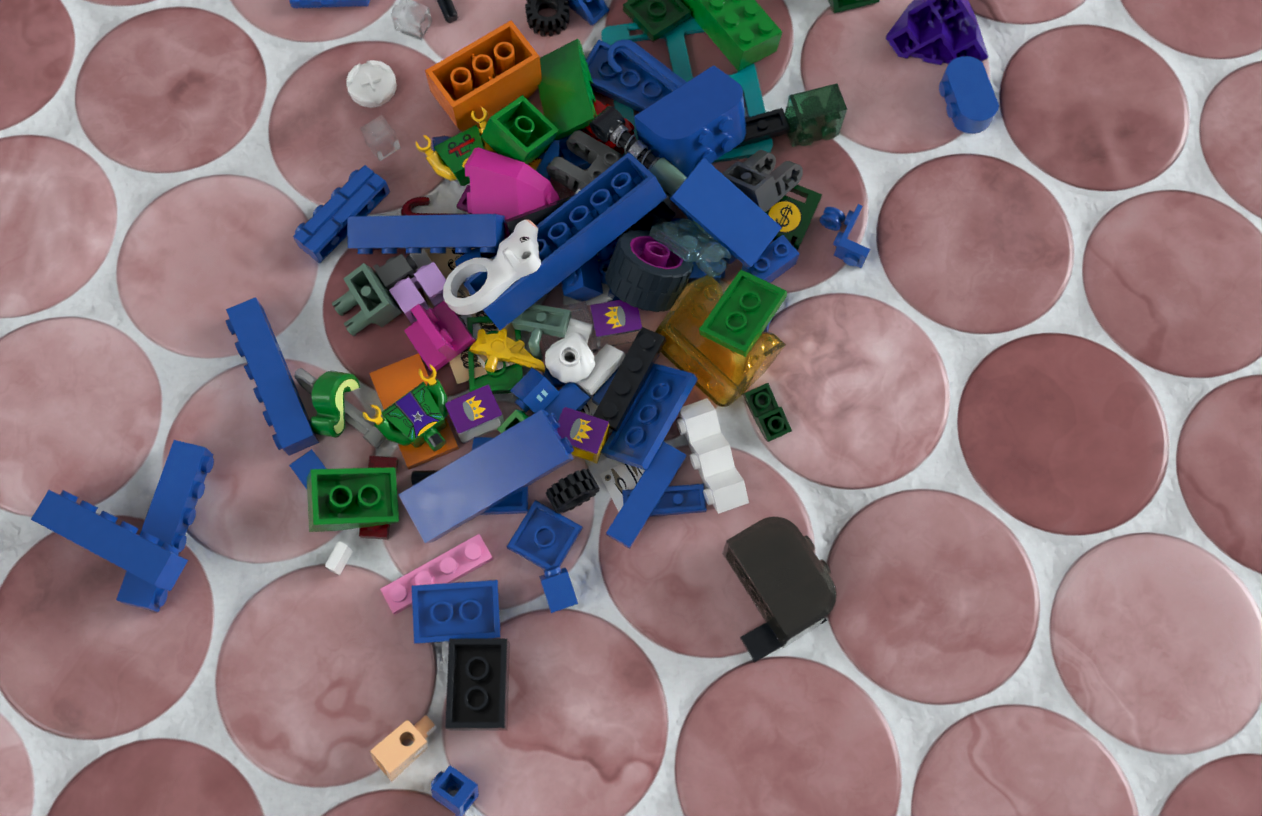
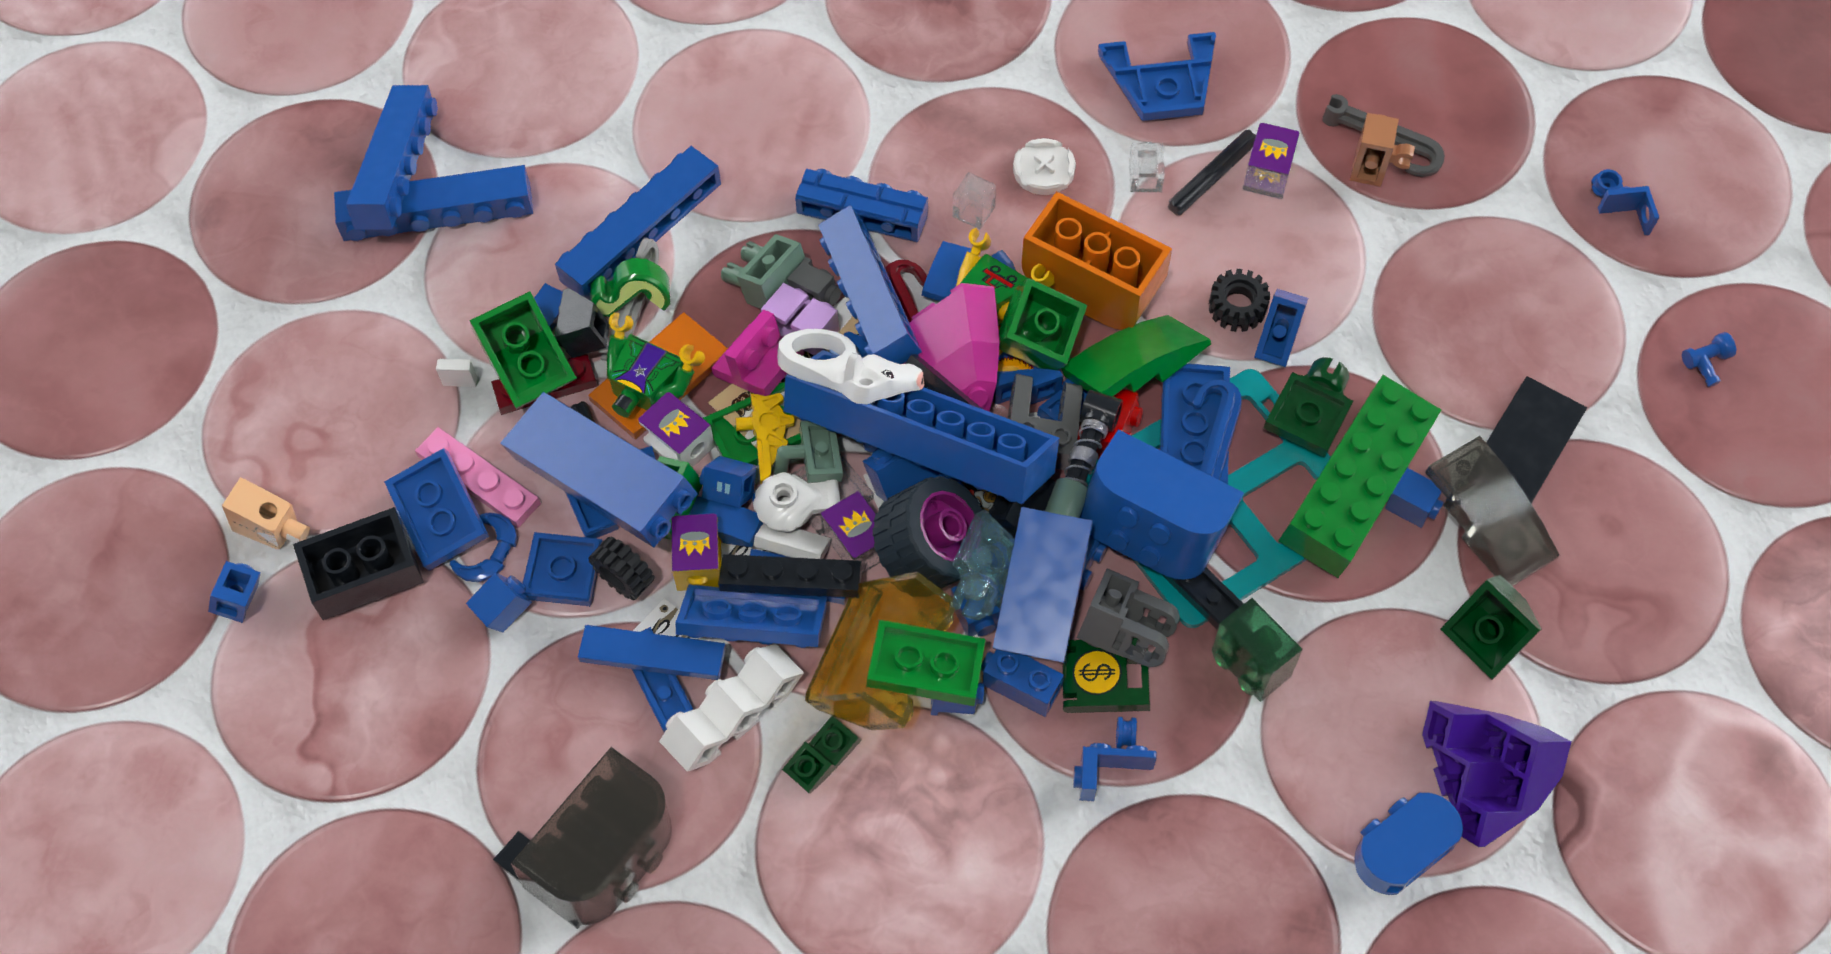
camera: 70 degrees right, 10 degrees down
none -> blue piece [450,513,517,582]
none -> black slope [554,288,610,358]
none -> blue slope [921,241,971,301]

